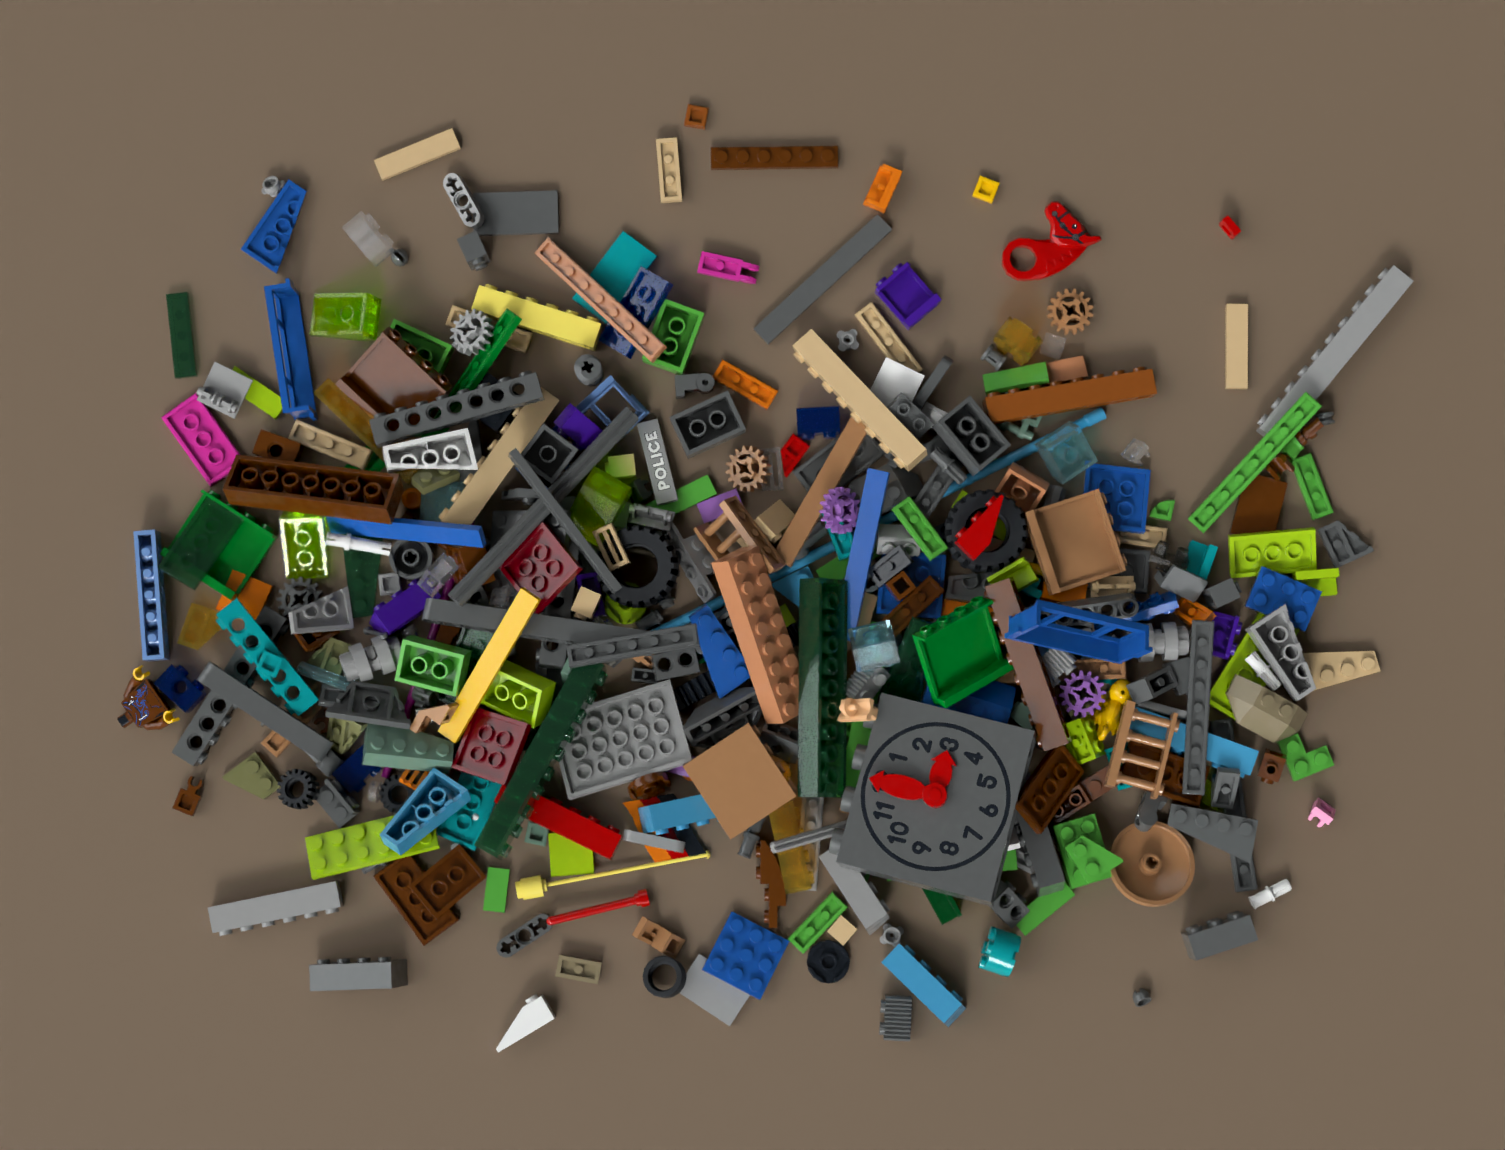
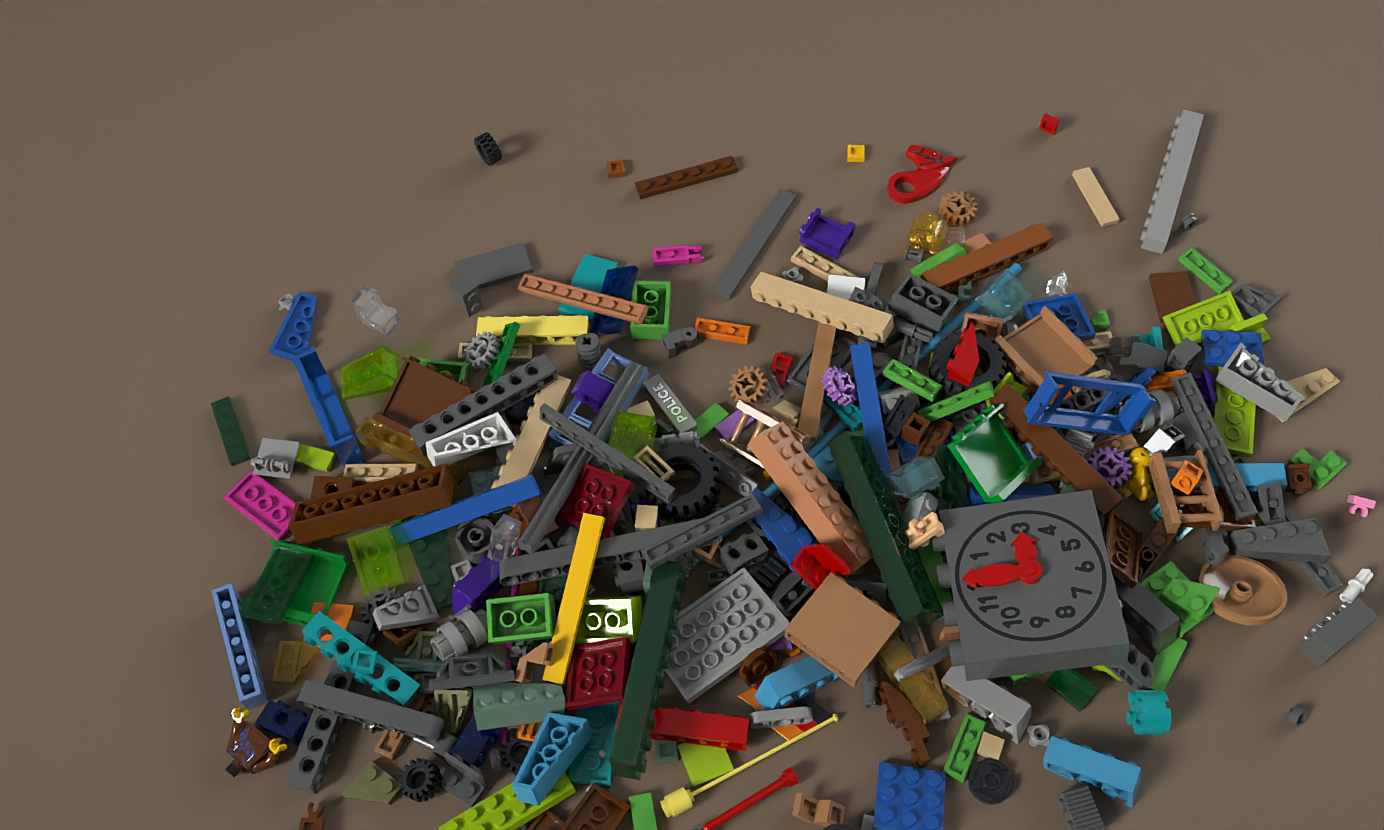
camera: 15 degrees left, 25 degrees down
white pin [325,531,392,556] -> none
tan tile [374,128,461,181] -> none
dark grey hinge [391,249,409,267] -> none
orange tile [402,488,424,510] -> none
olive wing [411,469,460,495] -> none
light grey beam [443,173,484,229] -> none
dark grey brick [521,423,579,484] -> none
tan plate [656,137,682,203] -> none
dark grey brick [669,391,746,459] -> none
clear blue brick [796,406,841,440] -> none
orange hinge [863,164,903,214] -> none
lime bracket [1066,715,1105,764] -> none
bright green tile [1188,392,1322,533] -> none
dark tan wedge [1225,674,1308,743] -> none
white axle [1245,651,1281,691] -> none
reddish brown piece [1266,417,1324,482] -> none
none -> black tyre [474,132,502,166]
none -> red bracket [789,543,852,590]
none -> bright green tile [918,381,994,422]
none -> orange bracket [1170,459,1204,494]

